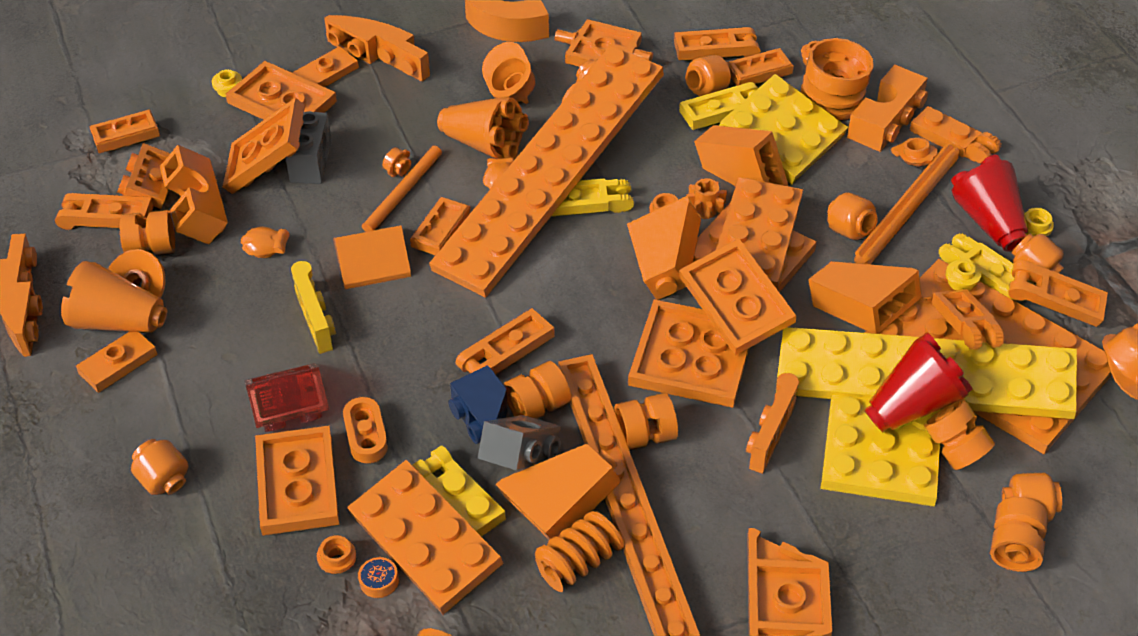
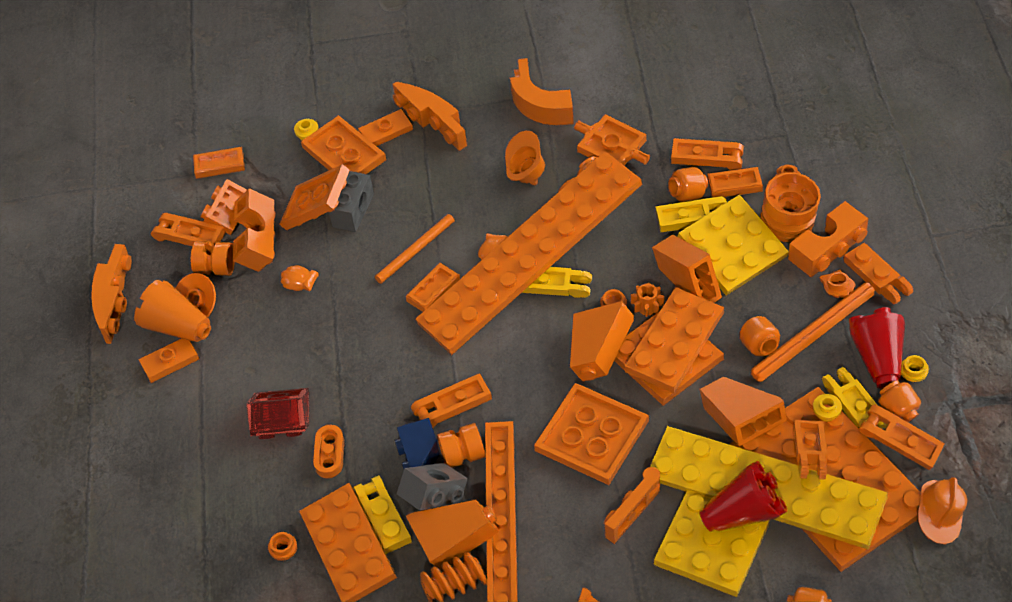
camera: 20 degrees right, 5 degrees up
orange head [131,439,189,495] -> none
orange plate [255,425,340,536] -> none
yellow plate [291,261,336,354] -> none
orange slope [333,225,411,289] -> none
tile [358,557,399,598] -> none
orange plate [382,147,412,177] -> none
orange cone [437,97,529,159] -> none
orange wheel [614,393,678,450] -> none
orange plate [679,238,796,356] -> none
orange wheel [924,399,995,470] -> none

